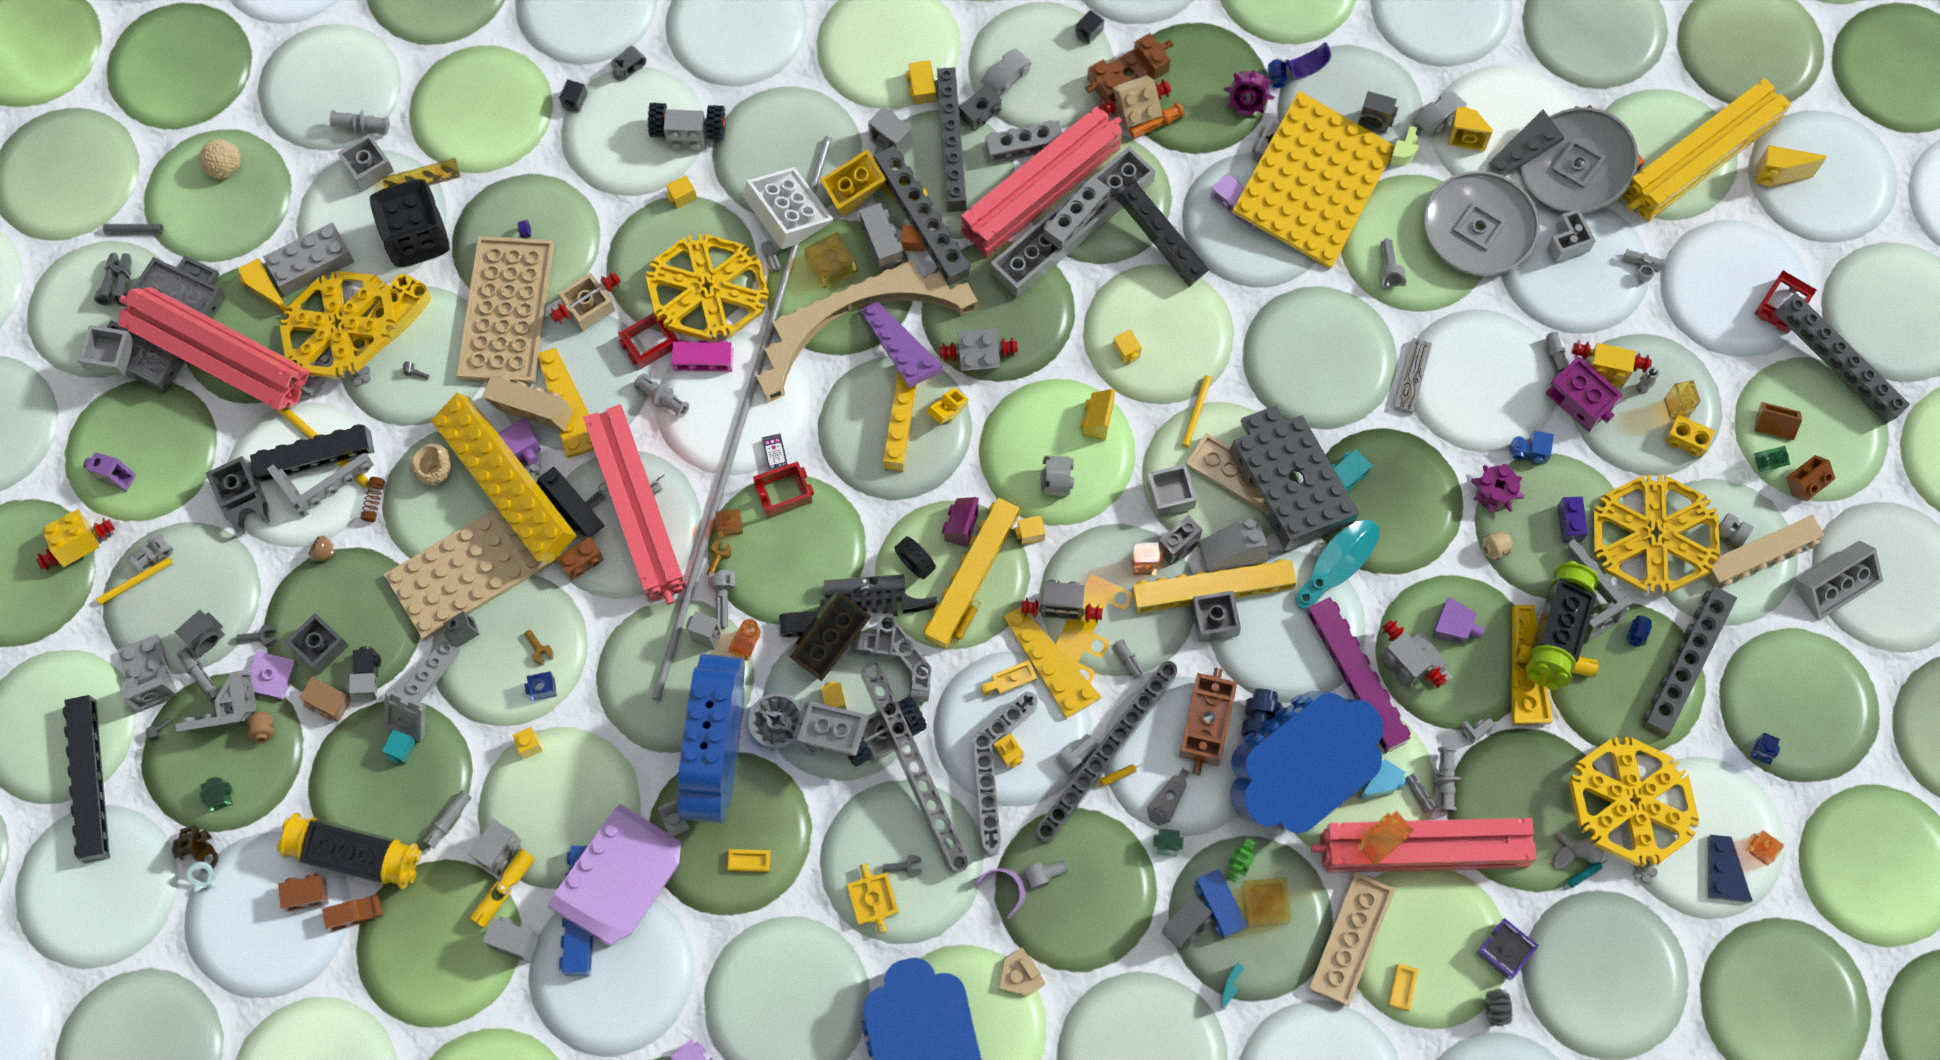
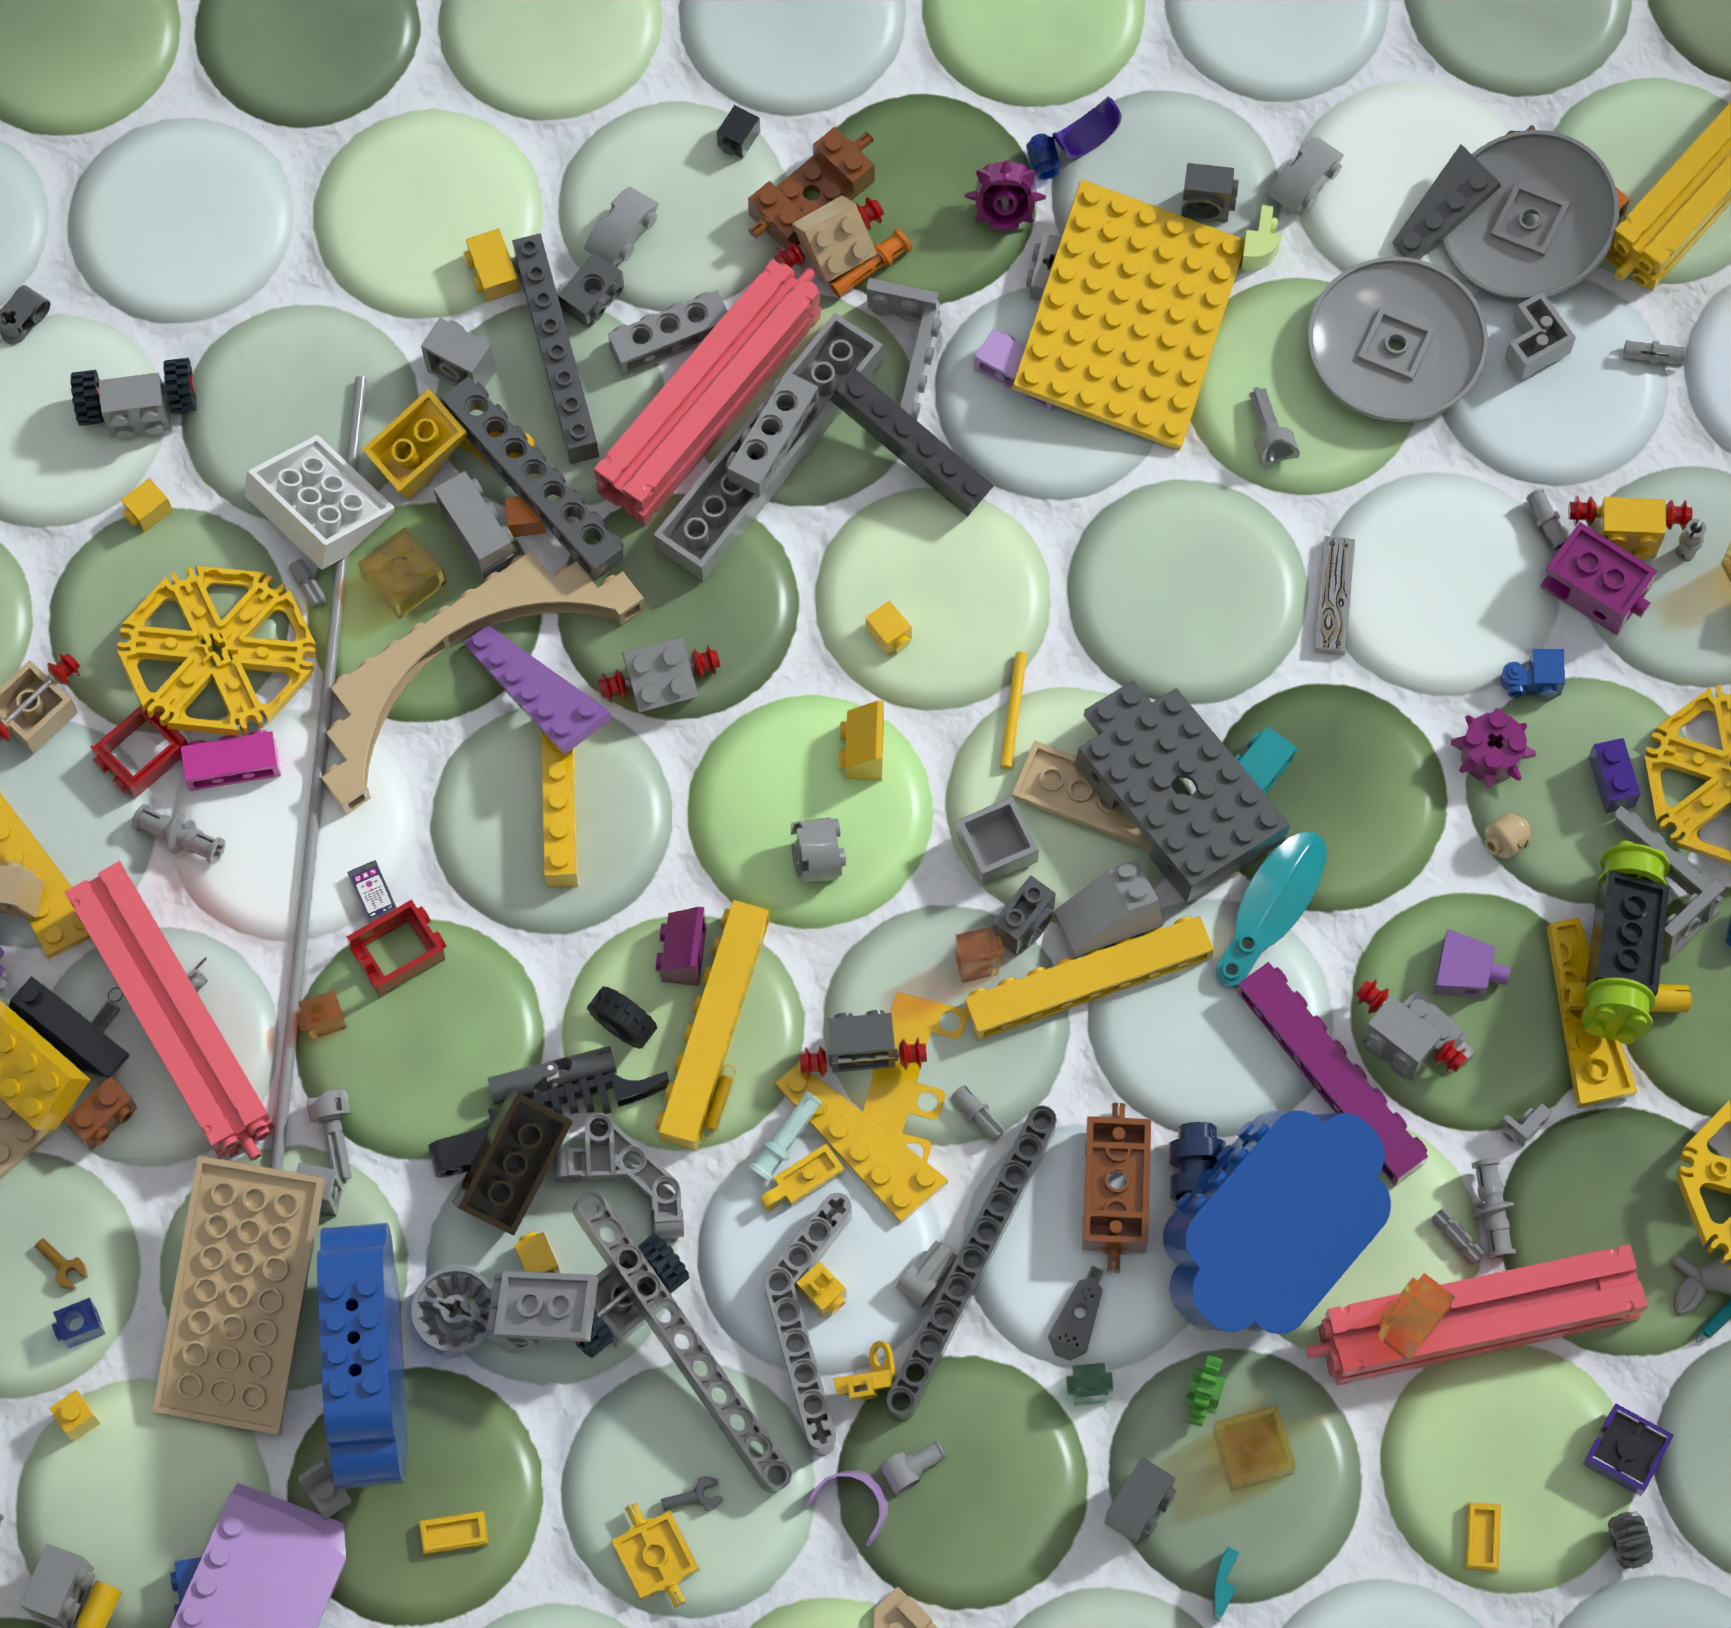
camera: 10 degrees left, 0 degrees up
pearl gold bar [706,540,731,575] -> none
clear orange piece [728,619,761,660] -> none
yellow brick [927,387,969,424] -> none
yellow brick [1015,515,1046,545] -> none
yellow piece [1094,764,1142,787] -> none
dark grey brick [1191,590,1241,642] -> none
blue brick [1194,868,1248,940] -> none
tan plate [1309,872,1395,1007] -> none
medium azure slope [1361,759,1406,799] -> none
yellow slope [1447,107,1493,151] -> none
light grey hinge [1637,265,1655,282] -> none
none -> tan plate [152,1156,326,1435]
none -> light aqua pin [748,1091,823,1183]
none -> yellow piece [833,1341,896,1401]
none -> light grey bracket [866,278,941,420]

